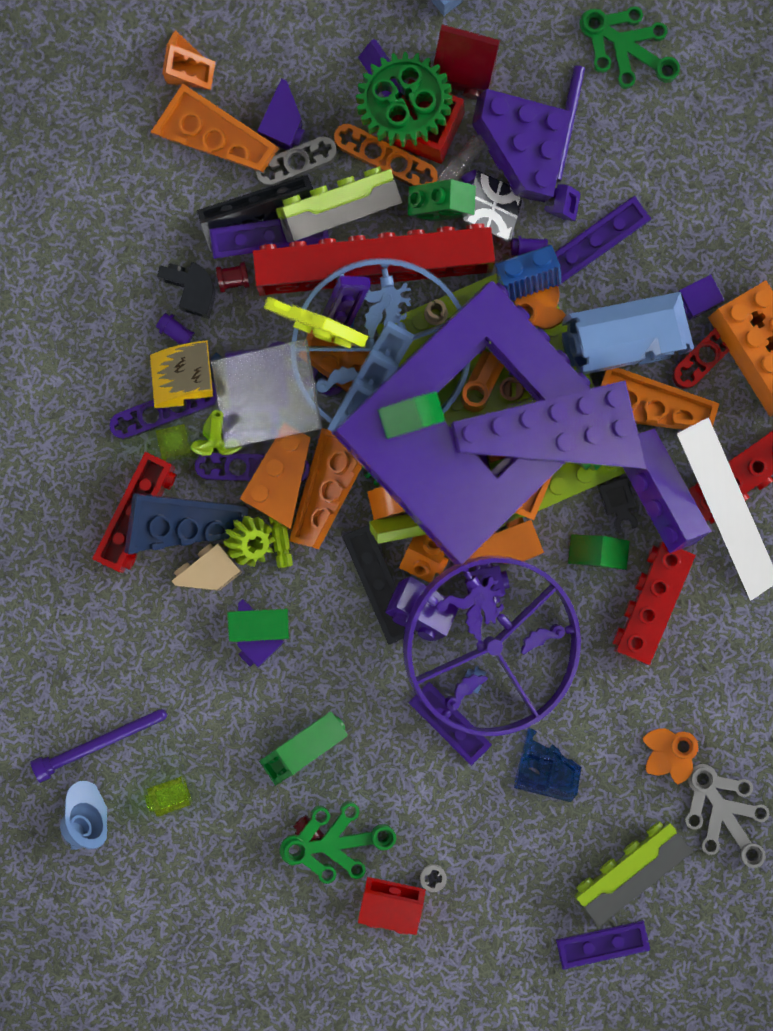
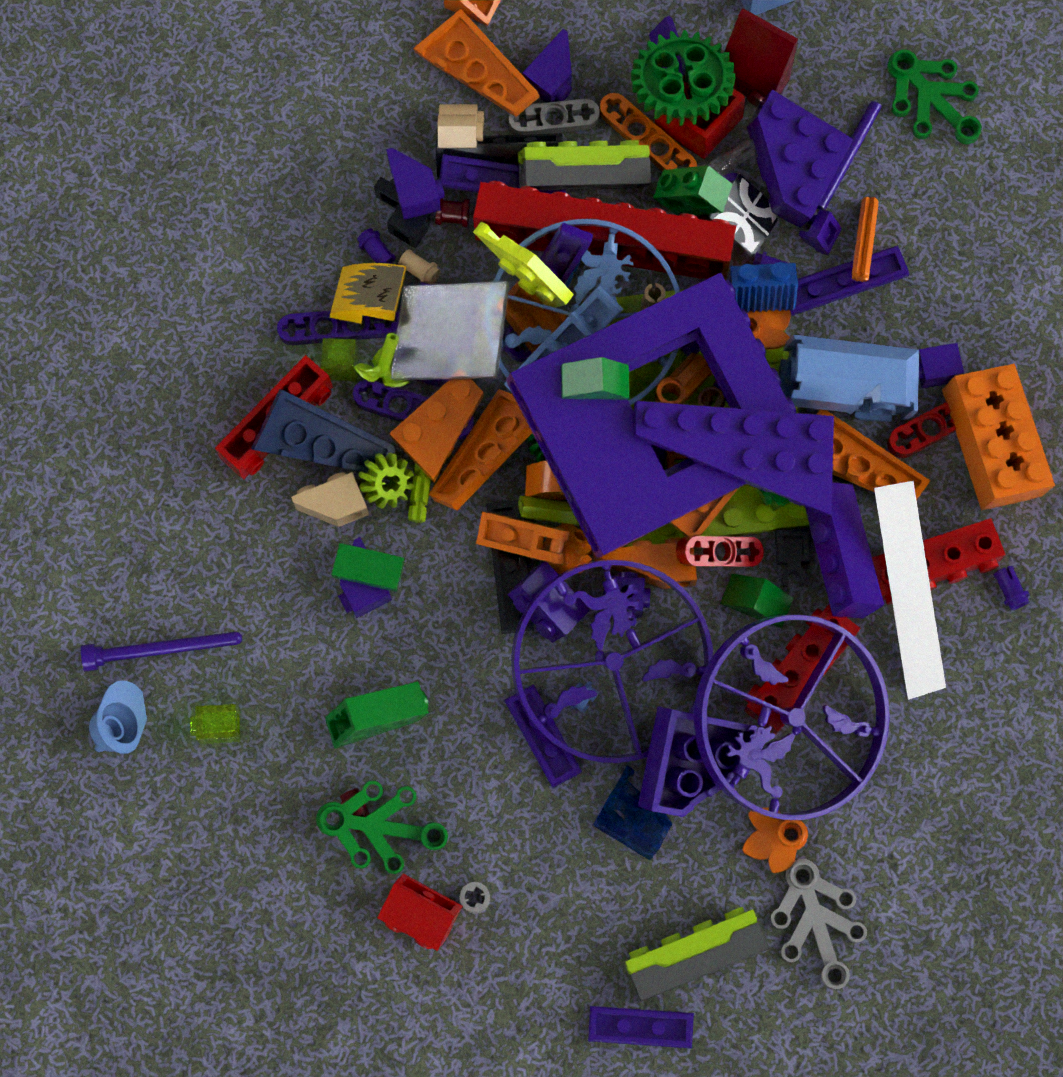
camera: 15 degrees right, 10 degrees down
none -> dark purple slope [386,148,445,220]
none -> tan pin [398,249,441,284]
none -> tan brick [437,104,484,148]
none -> orange plate [476,512,570,564]
none -> dark purple brick [638,706,758,817]
none -> red beam [676,536,764,567]
none -> dark purple piece [694,614,890,820]
none -> orange axle [852,197,879,282]

